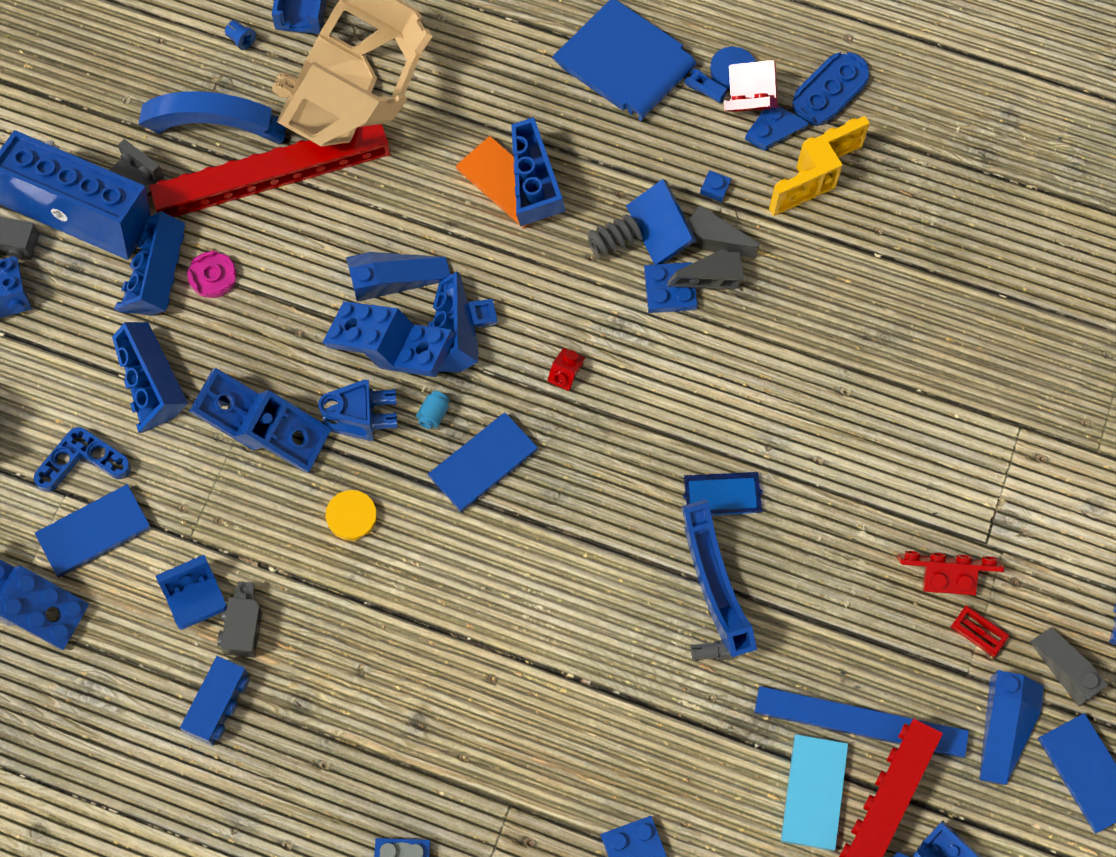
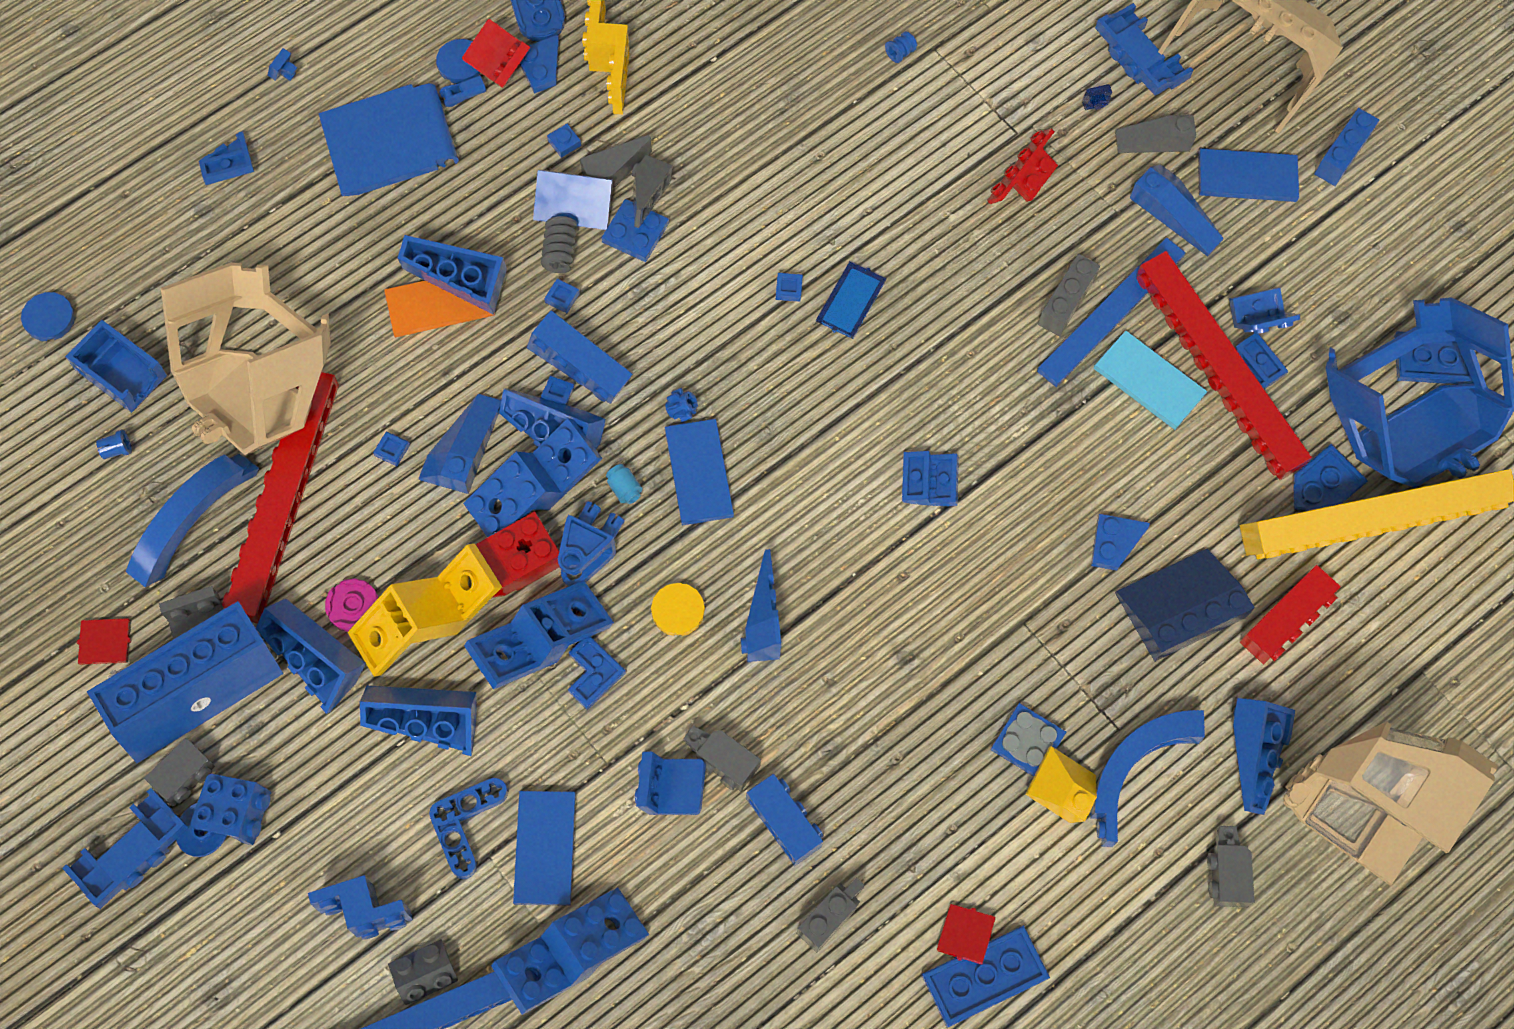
camera: 60 degrees left, 0 degrees up
red bracket [547,348,586,391] -> none
blue arch [681,499,757,657] -> none
dark grey pin [691,640,729,661] -> none
red tile [950,605,1010,658] -> none
none -> red piece [77,618,132,665]
none -> yellow bracket [348,543,502,677]
none -> blue tile [373,431,410,466]
none -> red brick [475,512,560,598]
none -> blue wedge [527,310,633,404]
none -> blue plate [544,279,580,314]
none -> blue tile [568,637,626,710]
none -> blue gear [665,388,698,422]
none -> blue wedge [740,549,781,662]
none -> blue plate [775,273,803,302]
none -> dark grey hinge [796,877,865,953]
none -> blue bush [885,31,917,63]
none -> blue slope [902,451,959,506]
none -> dark grey brick [1038,254,1101,337]
none -> clear blue plate [1082,84,1112,111]

